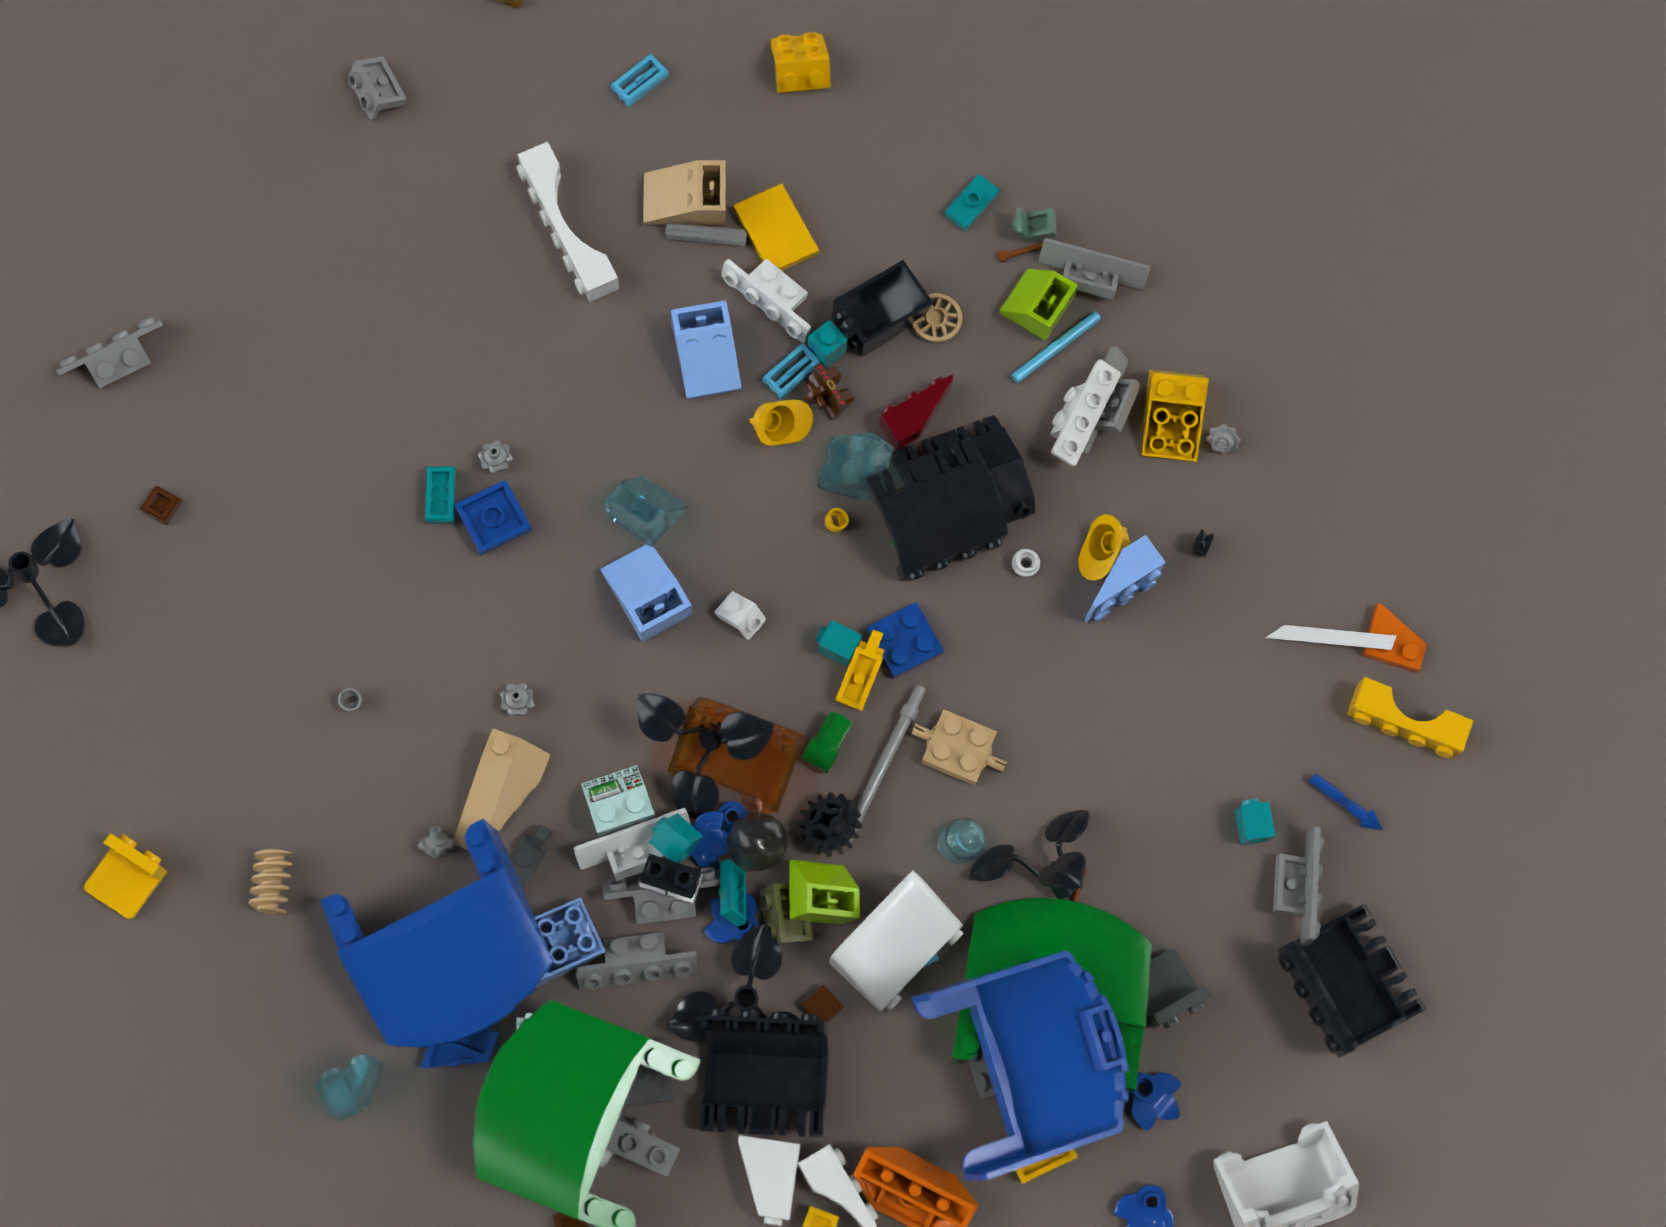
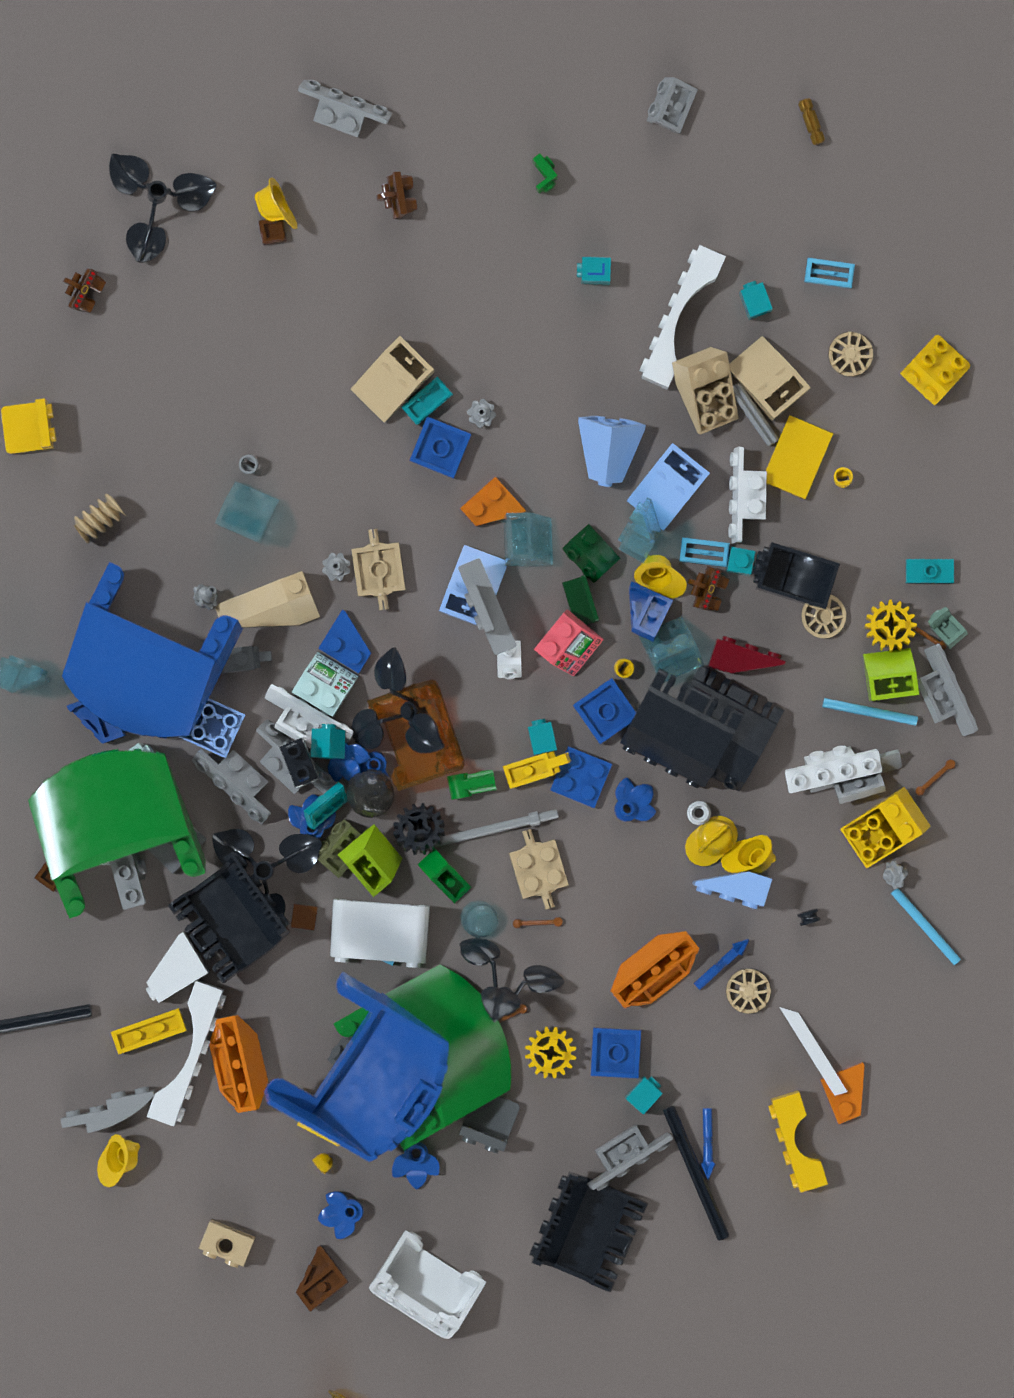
camera: 60 degrees right, 15 degrees up
none -> reddish brown hips [63,268,106,312]
none -> clear light blue slope [215,481,280,544]
none -> yellow piece [255,177,298,229]
none -> yellow hinge [312,1153,333,1174]
none -> blue wing [318,610,371,674]
none -> tan slope [350,336,435,423]
none -> tan plate [351,529,406,610]
none -> reddish brown hips [376,171,417,219]
none -> green slope [417,849,472,904]
none -> light grey bracket [458,558,516,655]
none -> orange wing [460,477,526,527]
none -> dark orange hinge [513,917,563,928]
none -> yellow gear [525,1026,576,1079]
none -> green bracket [532,153,558,193]
none -> coral slope [534,609,604,676]
none -> dark green bracket [562,524,621,583]
none -> dark green panel [562,575,599,625]
none -> blue plate [573,678,636,744]
none -> teal brick [577,257,611,285]
none -> light blue slope [578,416,646,487]
none -> blue plate [591,1027,641,1078]
none -> orange wedge [611,931,700,1008]
none -> blue plate [614,778,656,822]
none -> clear light blue slope [618,497,661,563]
none -> blue wing [629,581,673,642]
none -> black axle [663,1106,729,1241]
none -> tan slope [672,347,739,434]
none -> yellow piece [685,816,738,866]
none -> blue piece [694,939,749,990]
none -> tan wheel [726,969,771,1014]
none -> teal brick [739,281,773,320]
none -> tan wheel [828,332,873,377]
none -> yellow hinge [834,467,853,488]
none -> yellow gear [864,599,917,652]
none -> medium azure bar [891,888,961,965]
none -> dark orange hinge [916,759,955,796]

